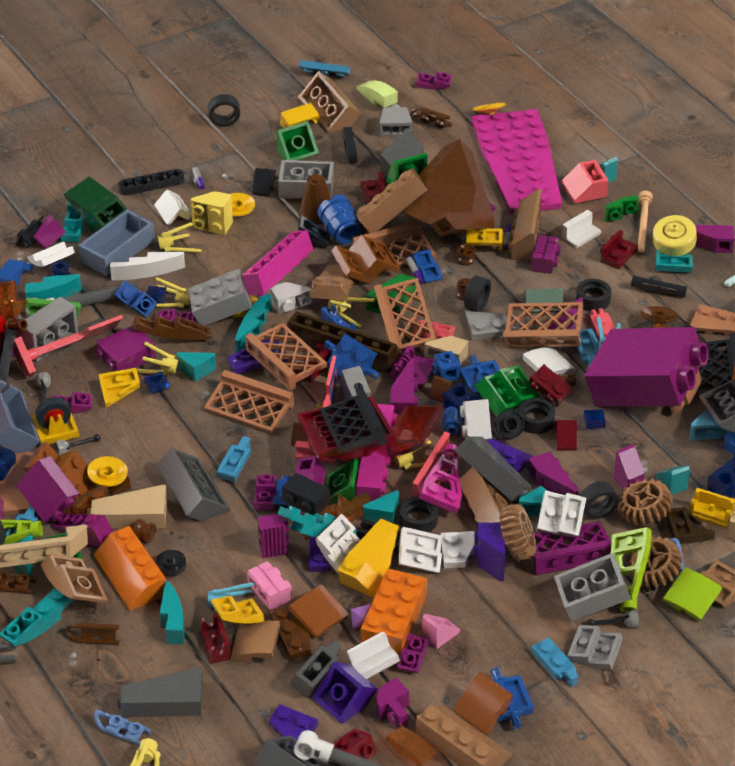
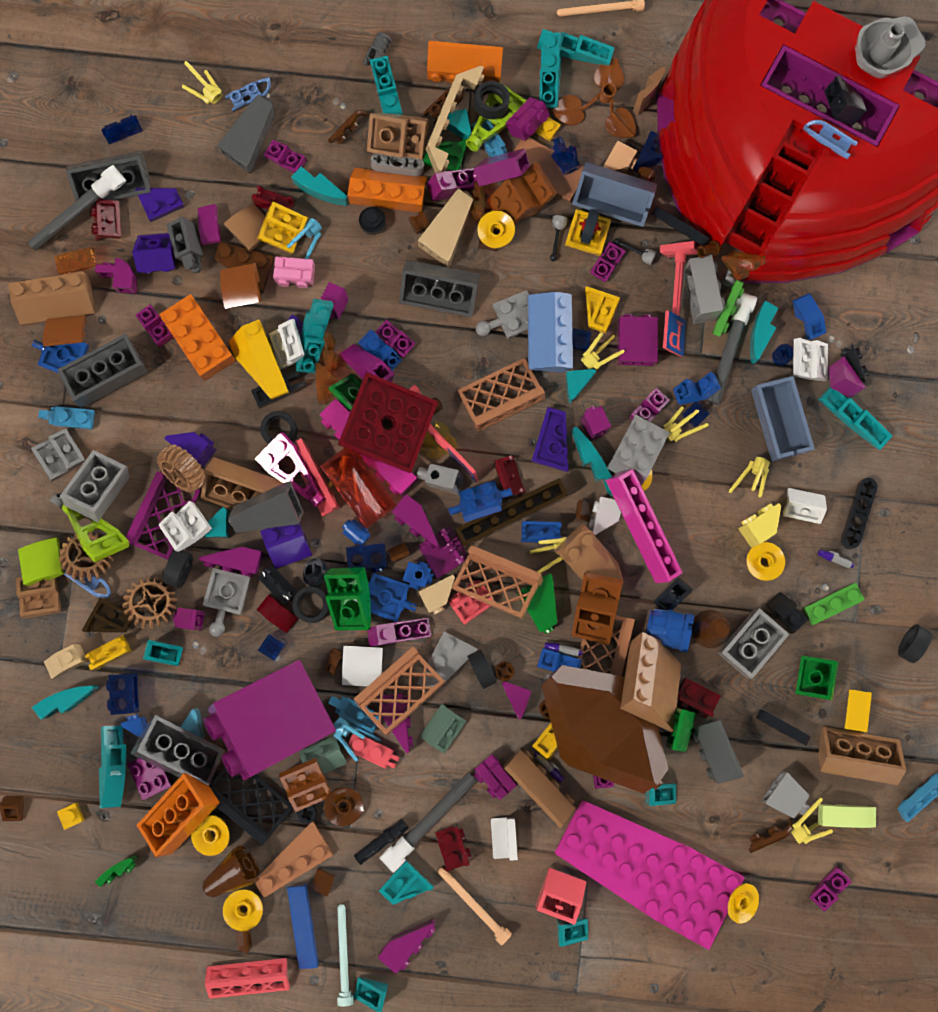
camera: 125 degrees right, 40 degrees up
dark green slope [63,176,127,233] -> none
white slope [110,252,185,281] -> none
reddish brown slope [133,315,212,340] -> none
dark azure hinge [216,436,251,482] -> none
nougat fence [245,323,327,391] -> none
black brick [282,473,330,516] -> none
black fence [320,387,387,454] -> none
white panel [347,632,400,679] -> none
medium lavender slope [351,604,371,630] -> none
teal slope [363,490,399,524] -> none
white slope [399,527,443,574] -> none
bright pink slope [422,614,460,649] -> none
white wing [441,531,475,569] -> none
white brick [460,399,492,439] -> none
dark red bracket [528,364,573,407] -> none
black tyre [576,278,611,311] -> none
green slope [604,195,639,222] -> none
light yellow wheel [653,215,697,256] -> none
none -> dark grey slope [57,333,148,408]
none -> magenta slope [198,204,221,246]
none -> light grey plate [203,568,252,637]
none -> black hinge [258,565,298,606]
none -> magenta slope [264,140,307,173]
none -> reddish brown slope [310,868,336,897]
none -> magenta slope [367,618,432,647]
none -> light grey beam [371,153,424,176]
none -> dark grey piece [379,772,477,873]
none -> light grey plate [476,290,529,339]
none -> magenta slope [502,681,531,719]
none -> medium blue slope [528,292,573,373]
none -> reddish brown slope [575,500,592,523]
none -> magenta brick [580,406,611,441]
none -> light yellow plant [791,798,833,844]
none -> bright green plate [803,583,865,625]

